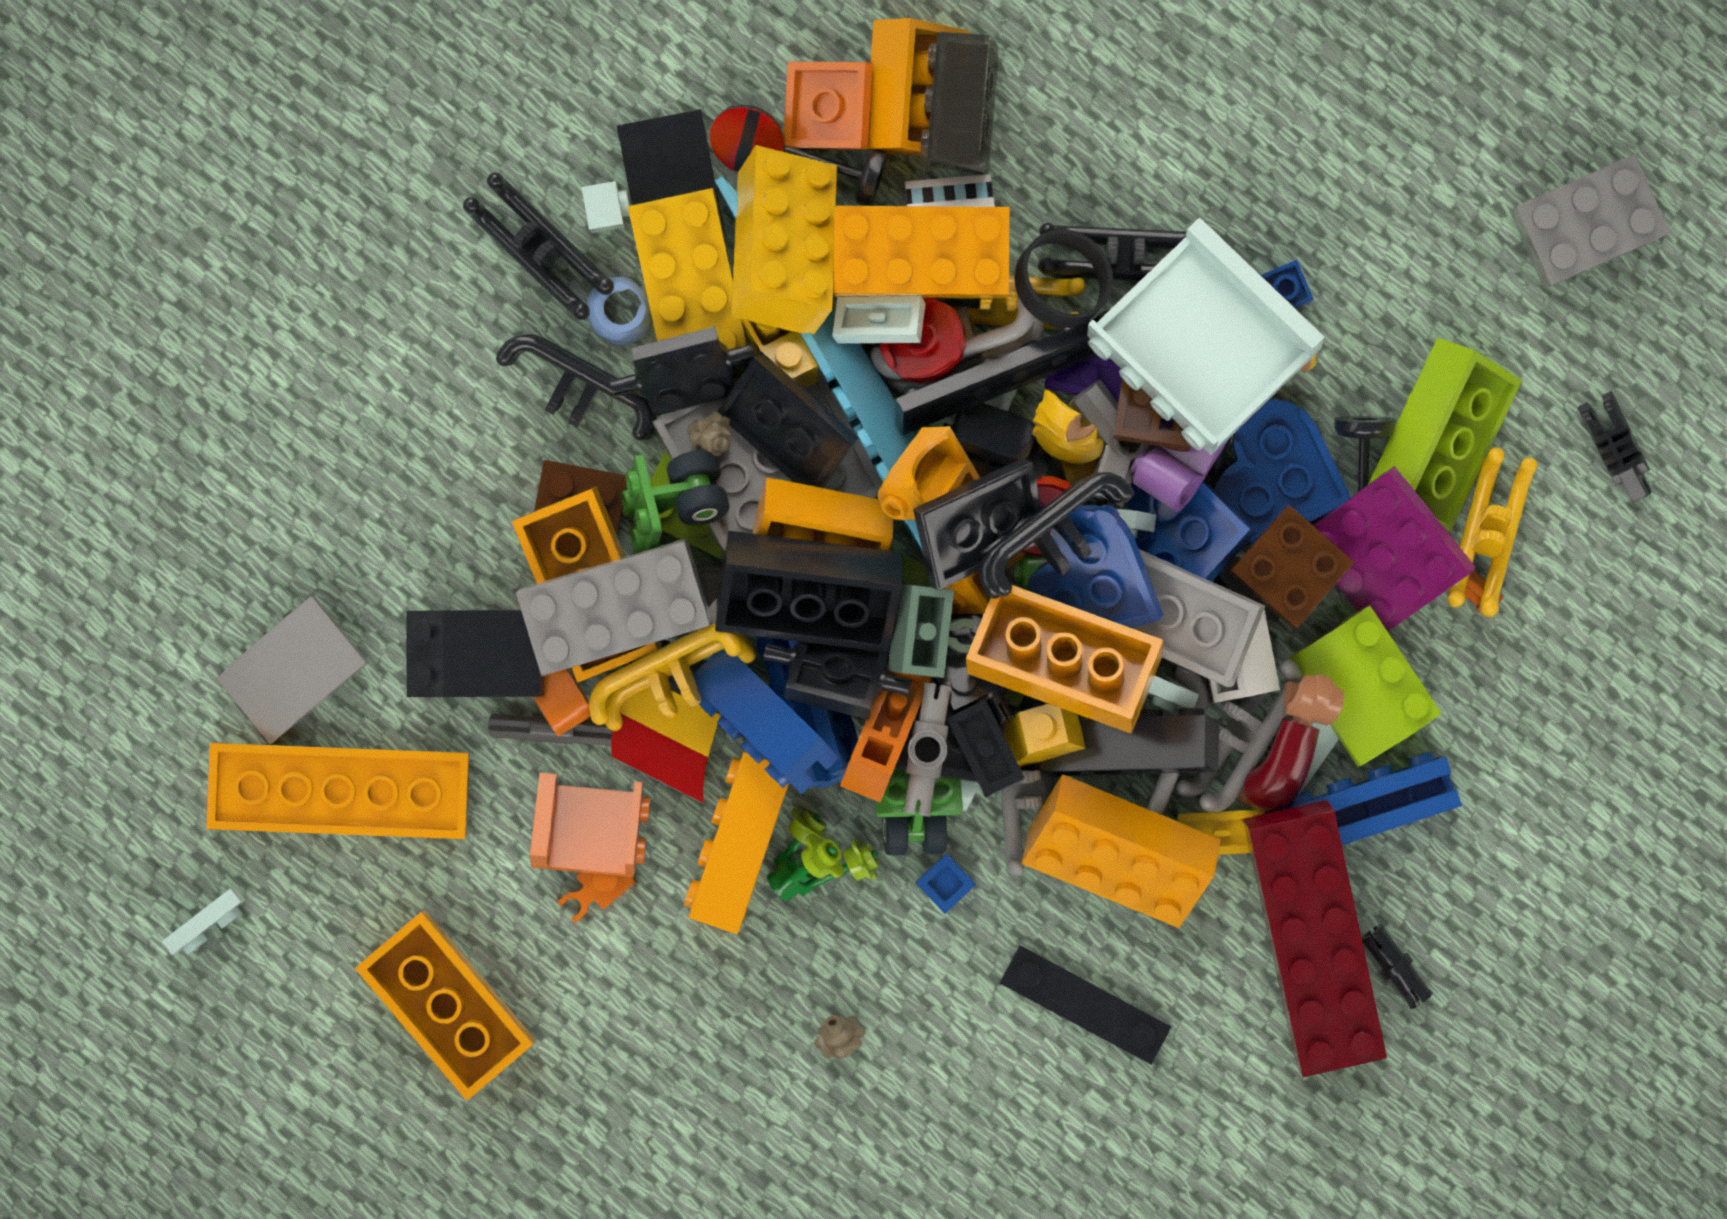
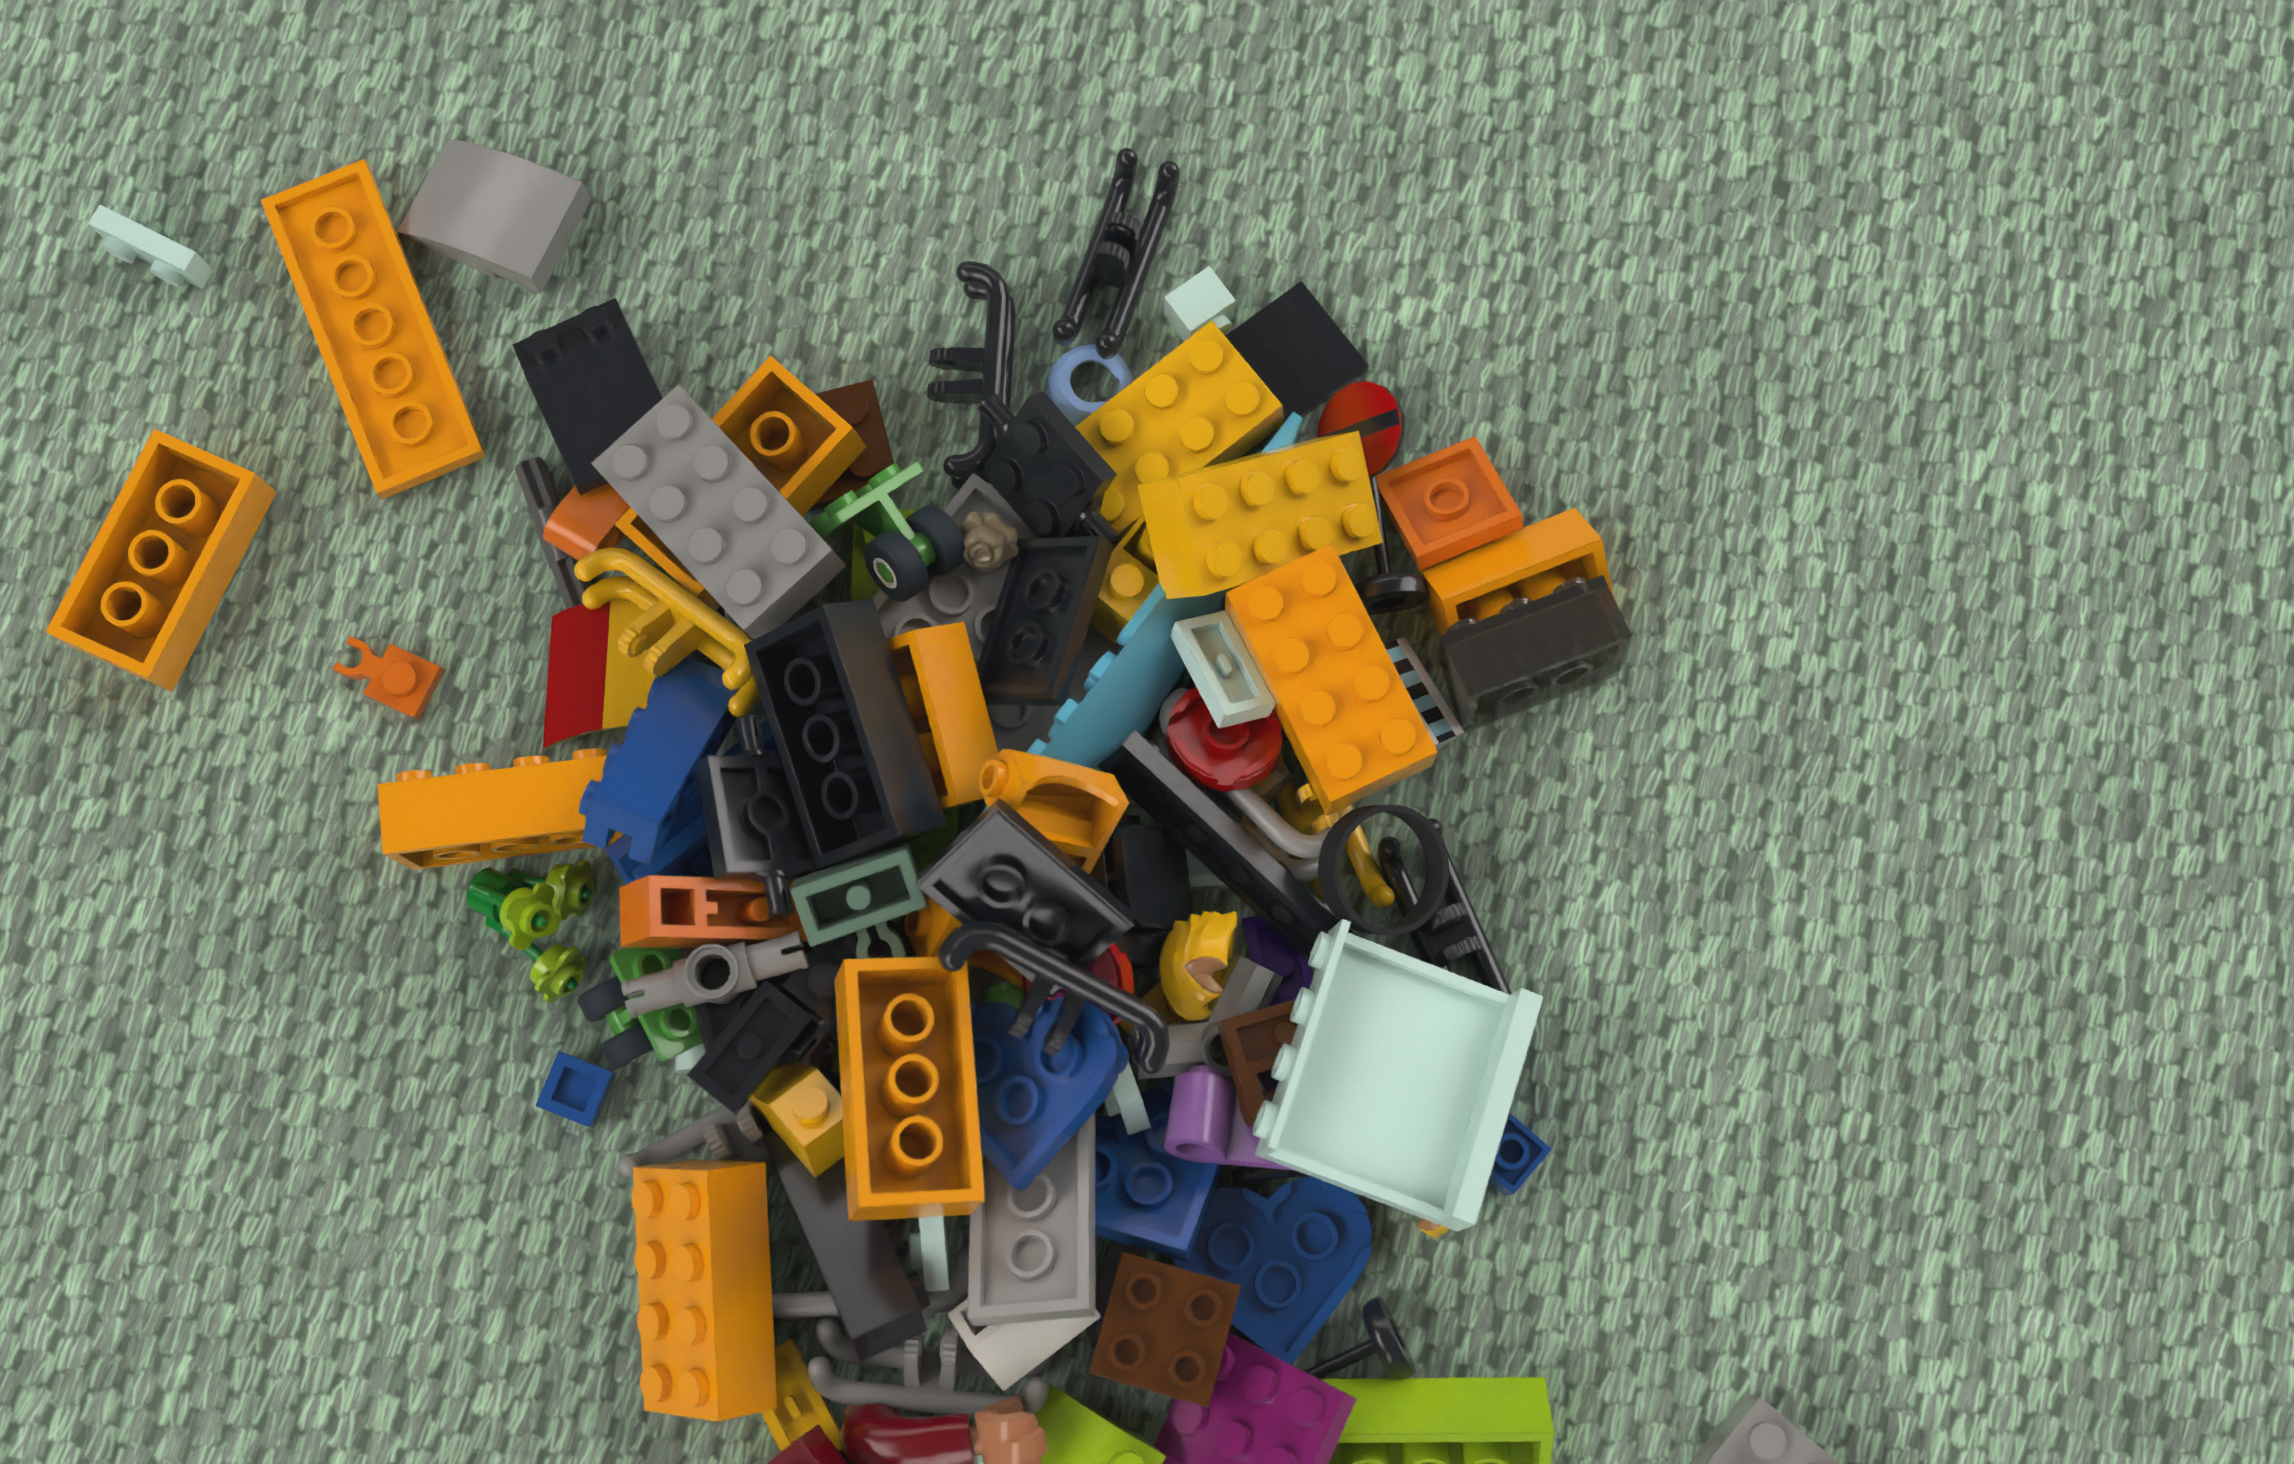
camera: 65 degrees right, 10 degrees down
orange panel [530,772,651,877] -> none
dark tan plant [814,1015,866,1059] -> none
black plate [999,945,1171,1065] -> none

